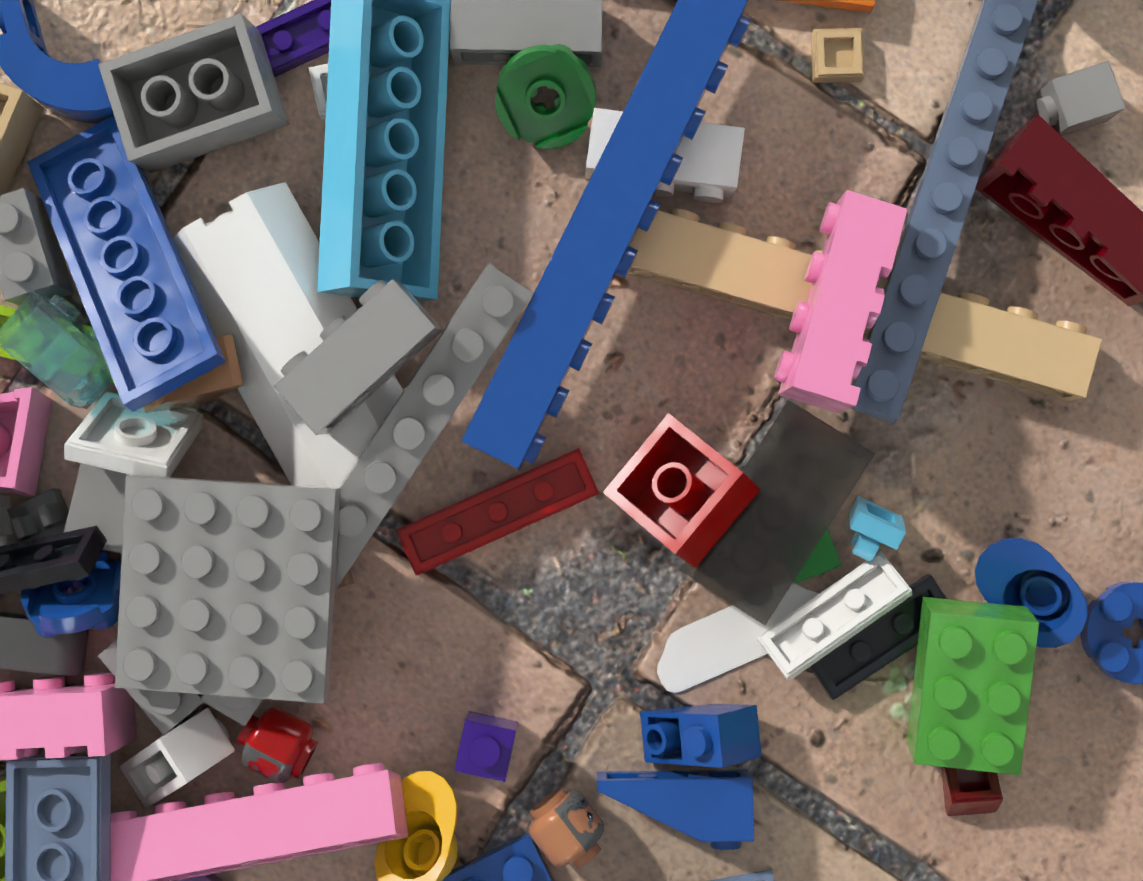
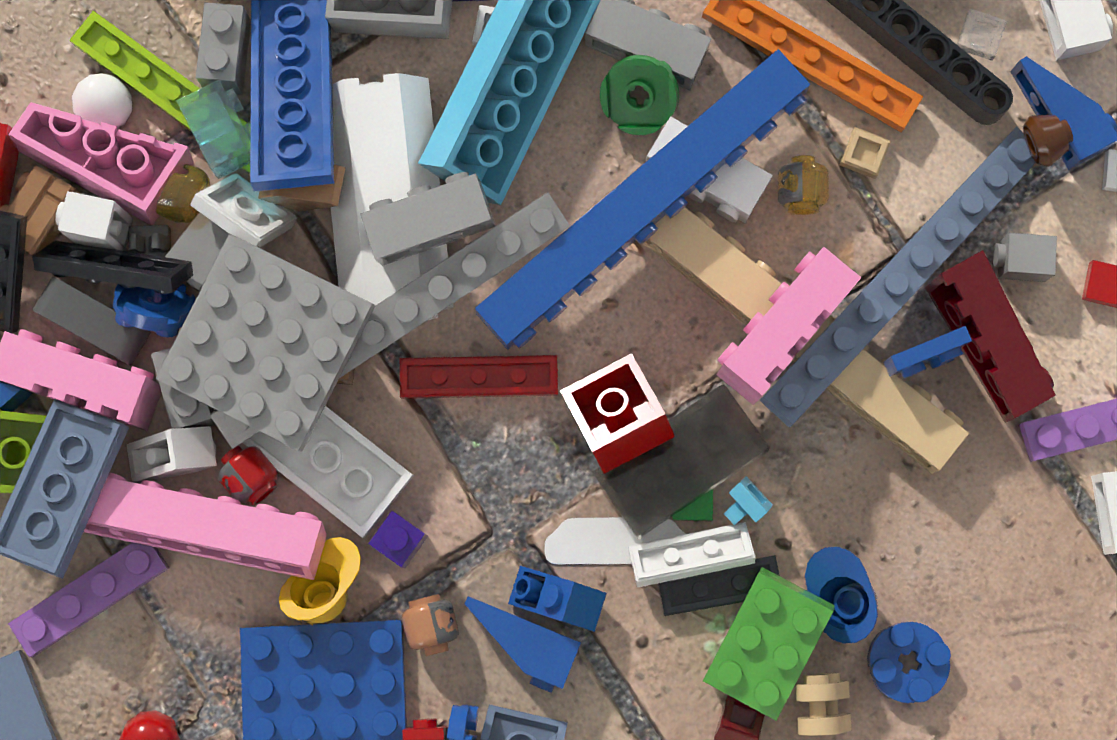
camera: 20 degrees right, 5 degrees down
none -> clear yellow hair [155,164,210,223]
none -> white plate [242,406,414,538]
none -> clear yellow head [778,155,829,215]
none -> tan brick [795,673,852,736]
none -> blue plate [883,326,972,379]

